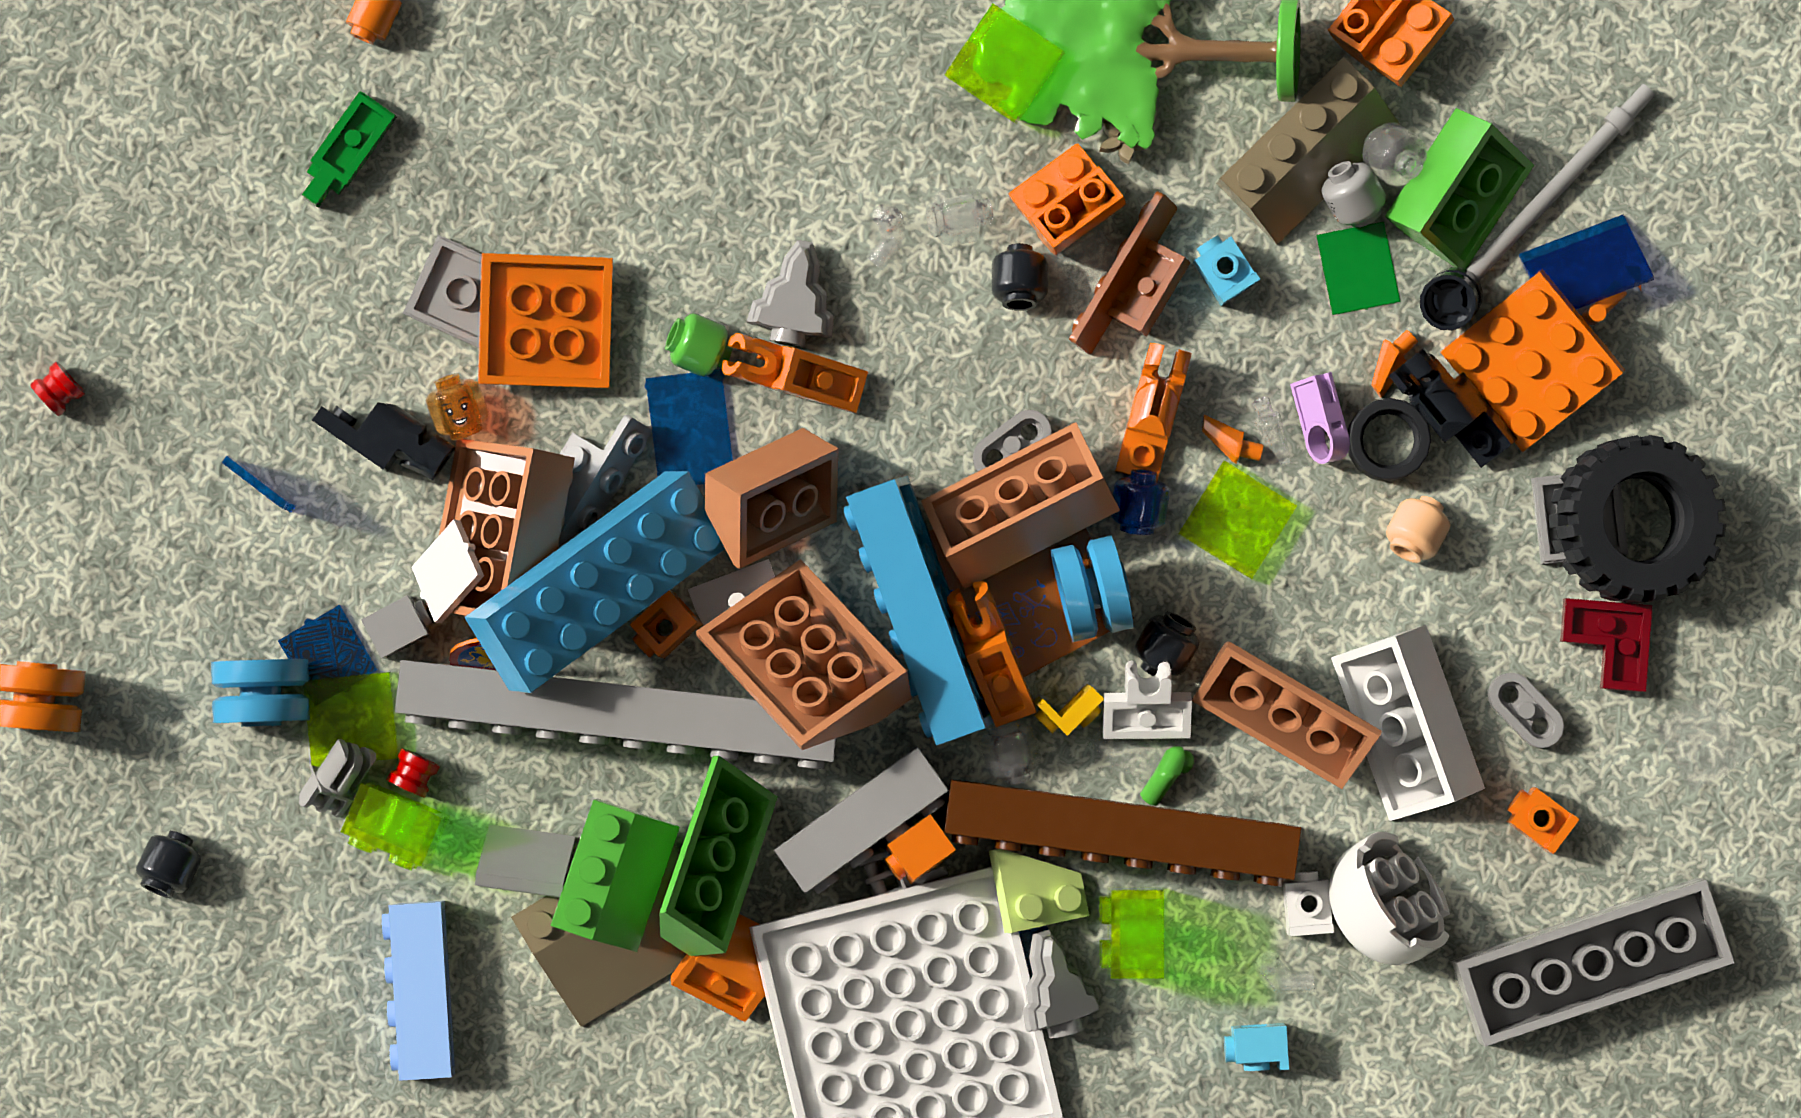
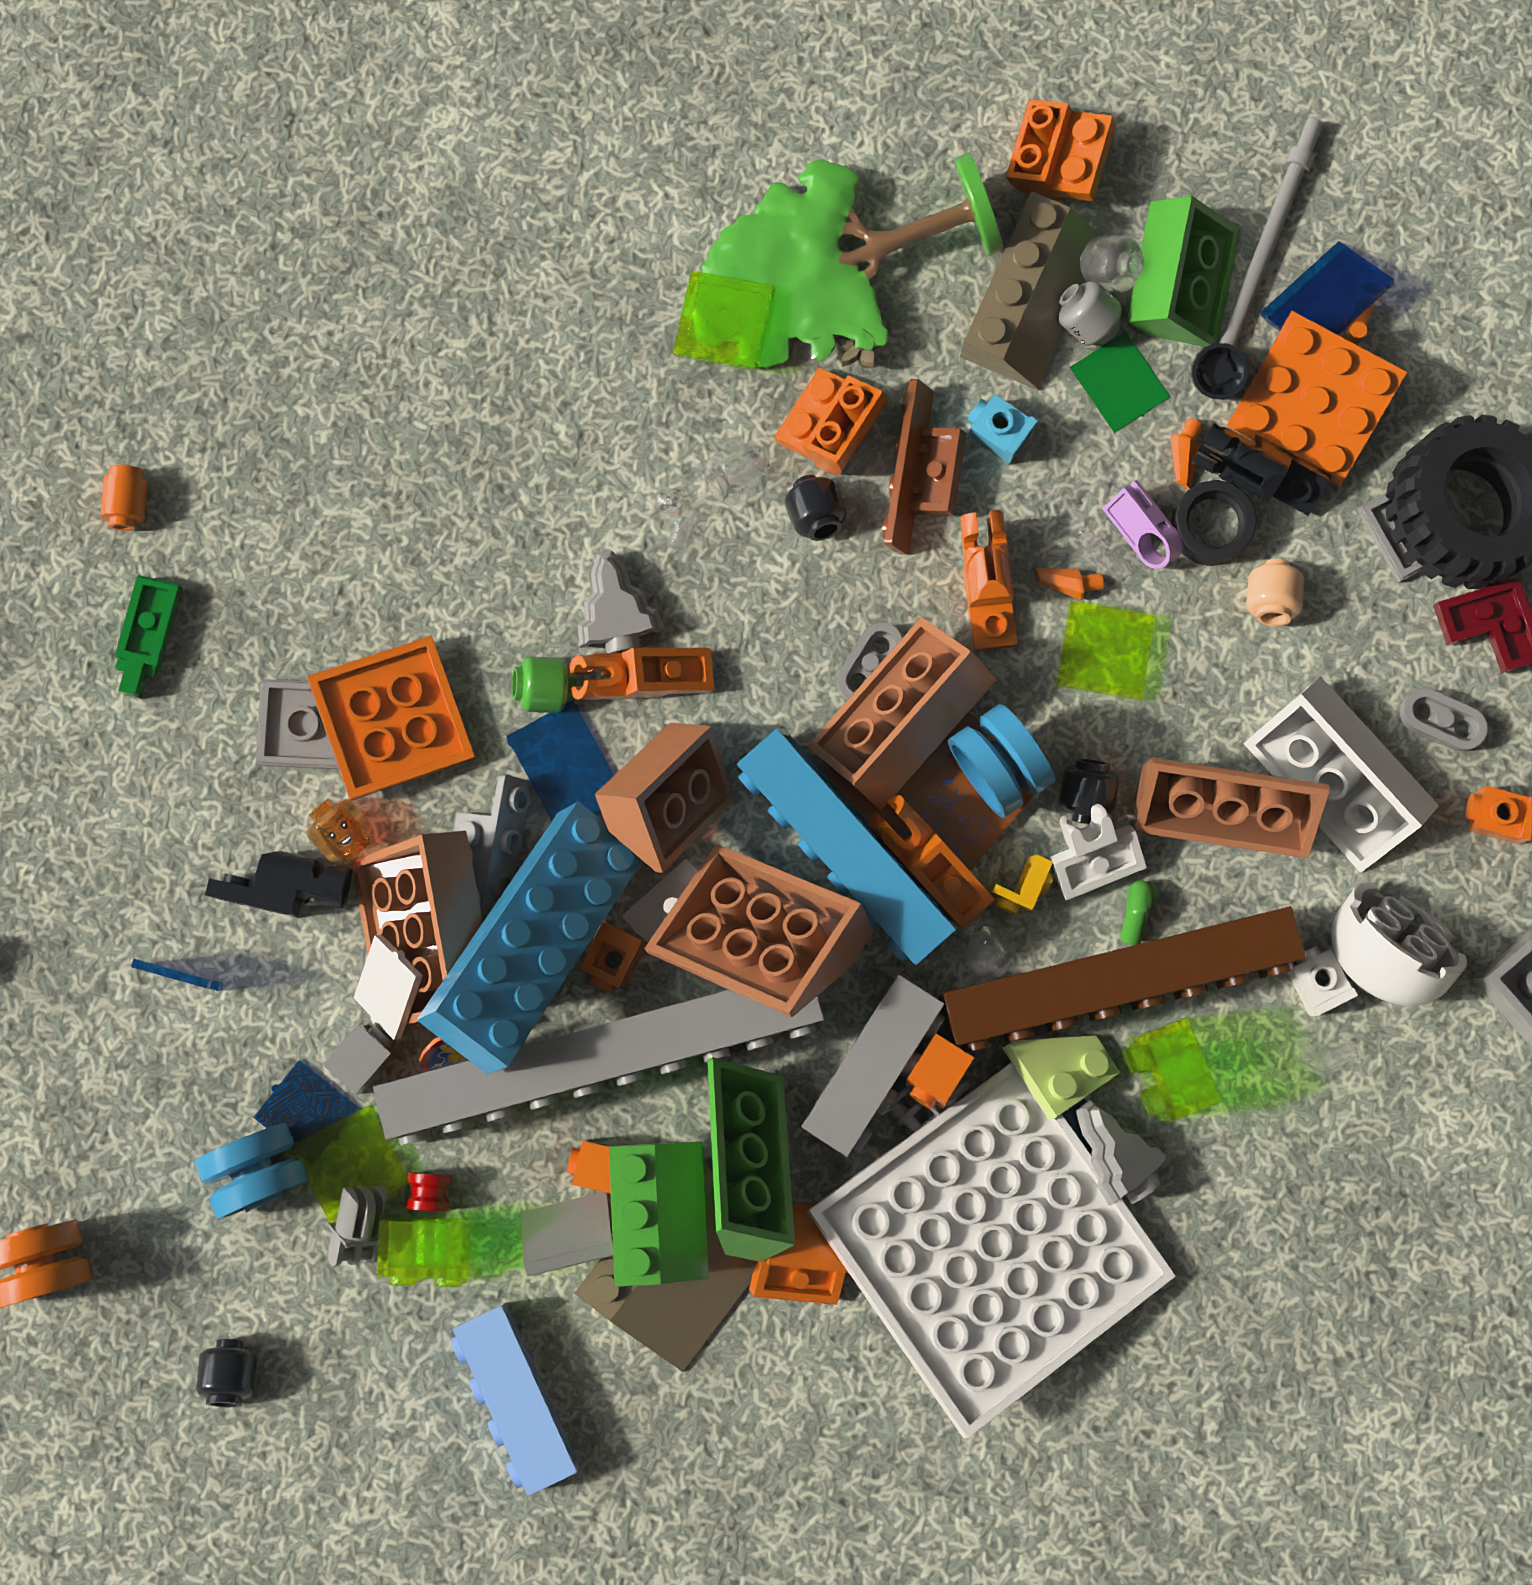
camera: 20 degrees left, 5 degrees down
clear blue head [1111,469,1170,535] -> none
medium azure brick [1224,1023,1289,1071] -> none
none -> orange brick [567,1140,611,1194]

